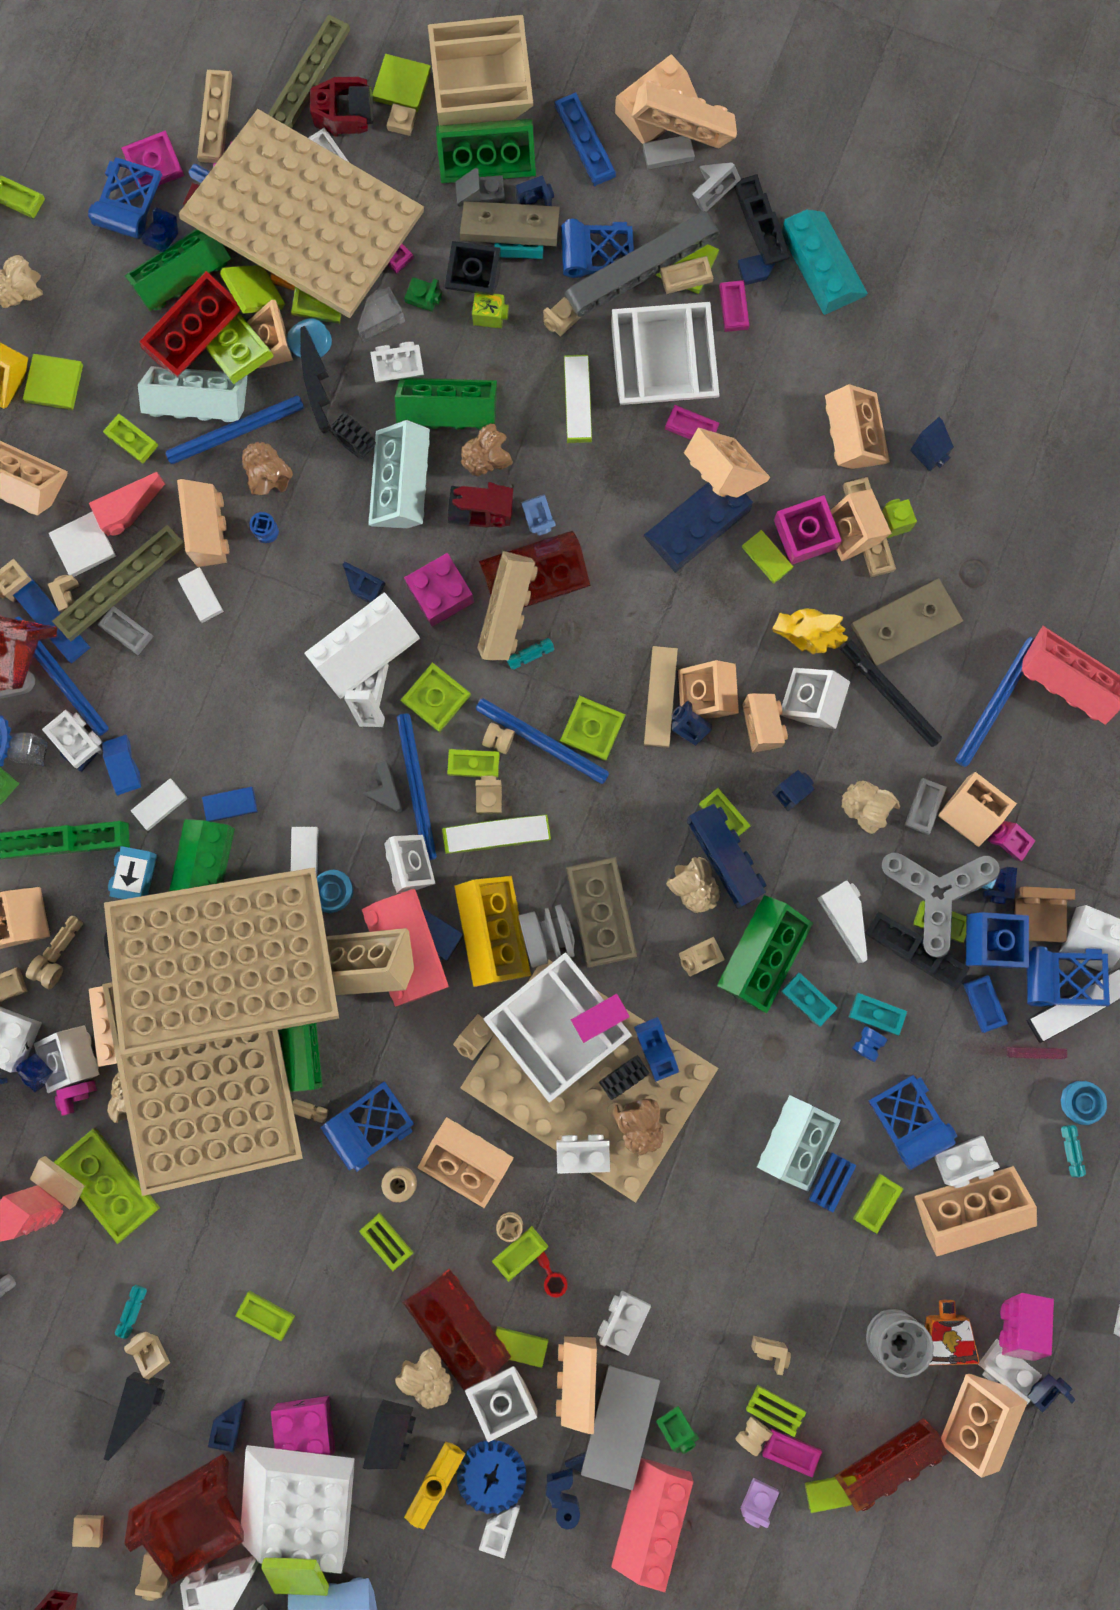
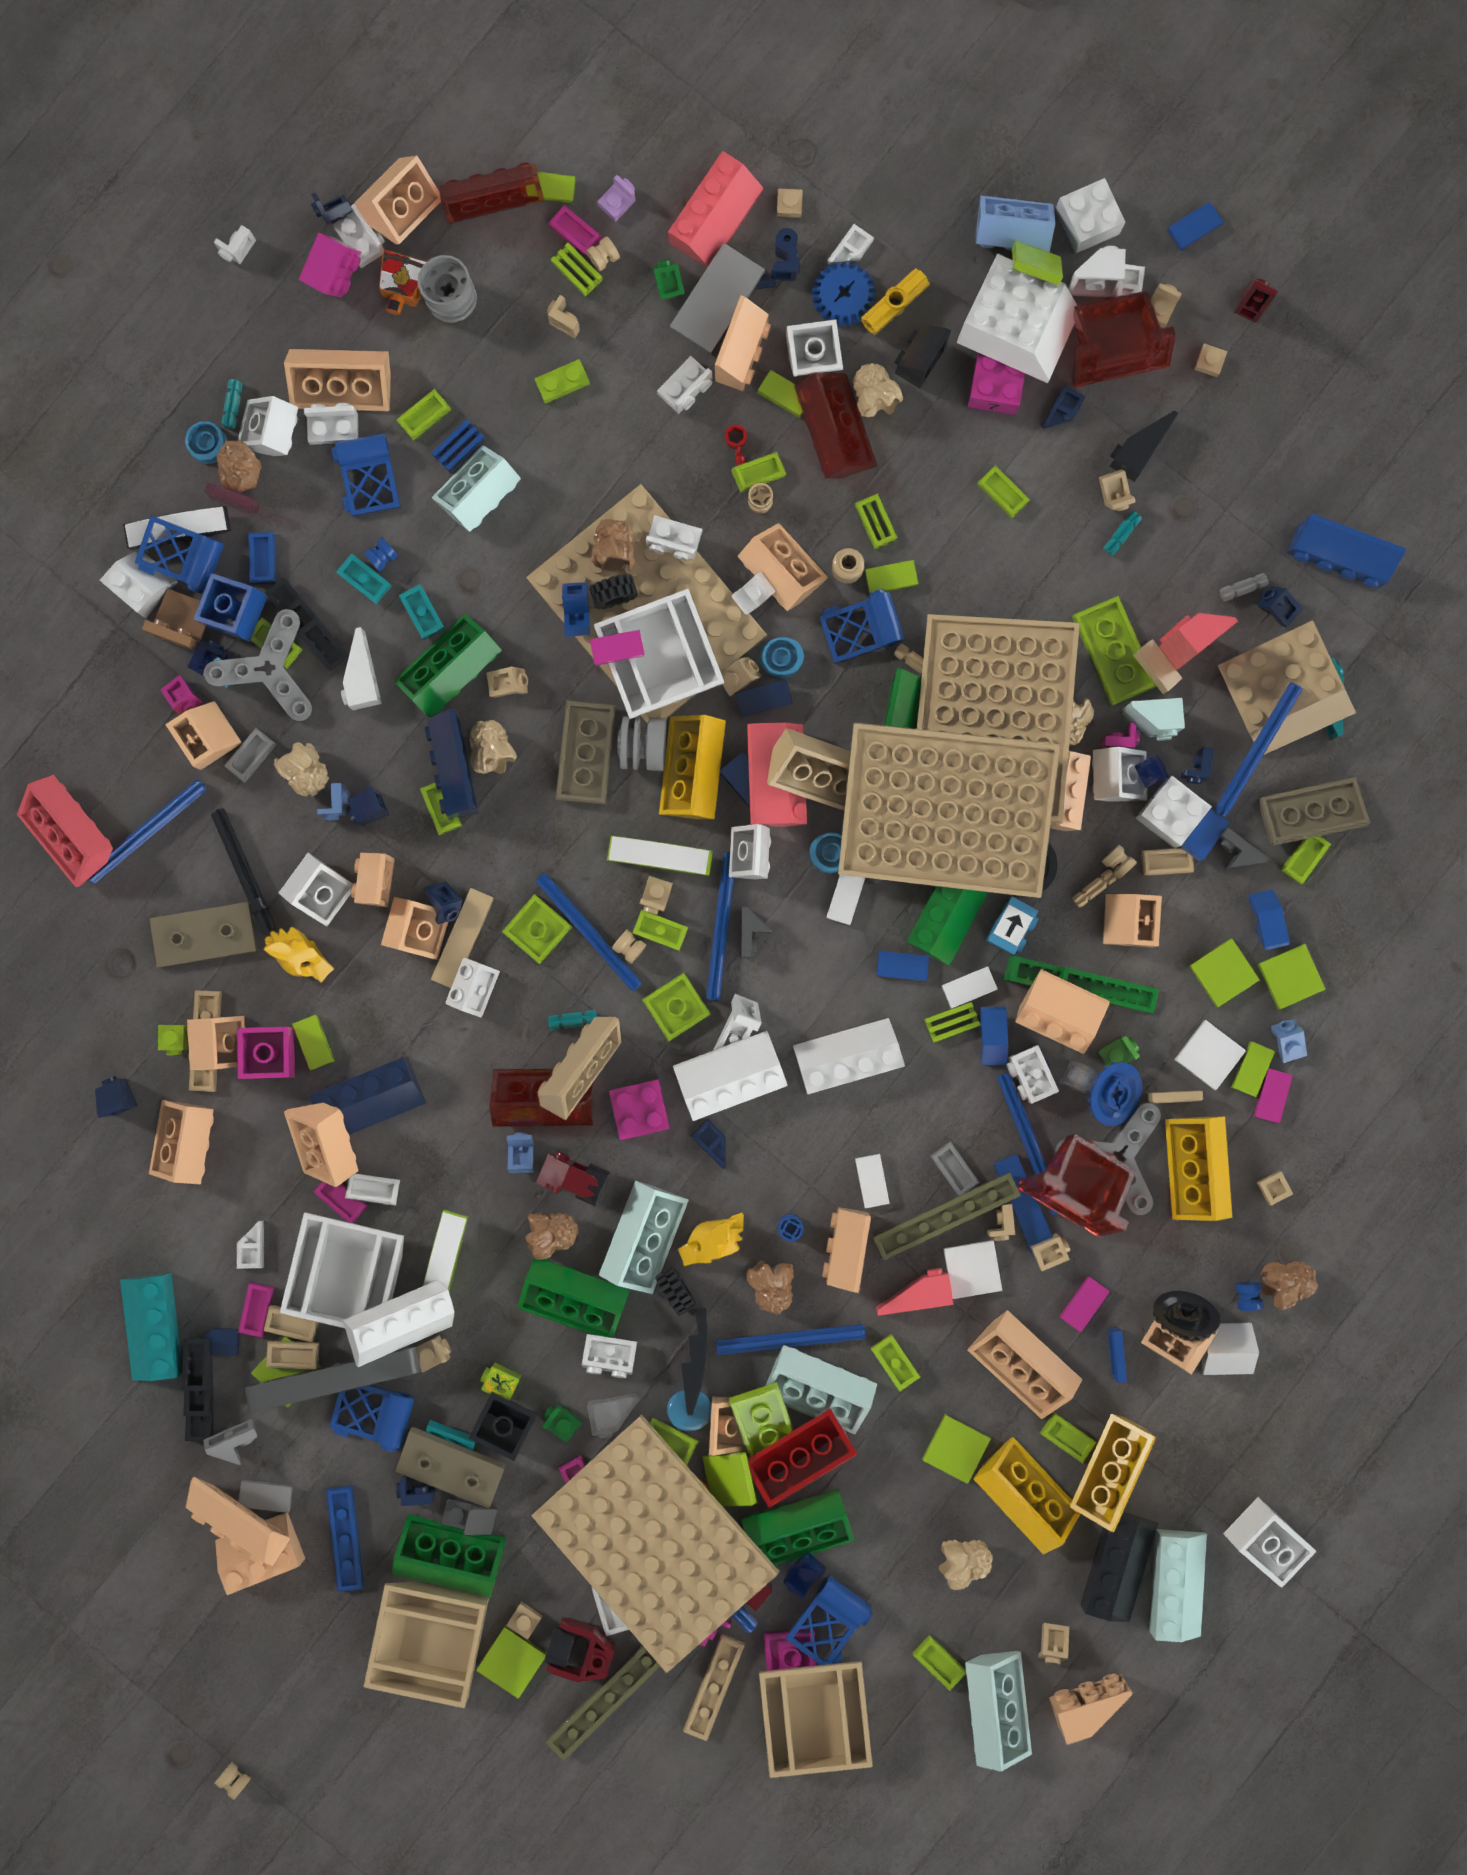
camera: 165 degrees left, 5 degrees up
none -> medium nougat hair [216,440,262,494]
none -> white tile [237,1221,264,1269]
none -> white slope [238,396,298,456]
none -> tan tile [264,1305,319,1343]
none -> medium blue bracket [317,783,350,821]
none -> white slope [343,1280,455,1367]
none -> white tile [345,1174,400,1206]
none -> white bracket [446,958,500,1018]
none -> lime plate [534,359,590,404]
none -> yellow piece [678,1212,744,1266]
none -> white bracket [732,572,776,615]
none -> dark blue slope [735,679,793,718]
none -> tan slope [759,1661,873,1778]
none -> dark azure piece [760,637,804,678]
none -> tan plate [777,189,803,218]
none -> white slope [793,1018,905,1094]
none -> lime tile [864,560,918,595]
none -> lime tile [924,1002,980,1043]
none -> light nougat slope [1015,969,1110,1054]
none -> light aqua slope [1122,698,1185,741]

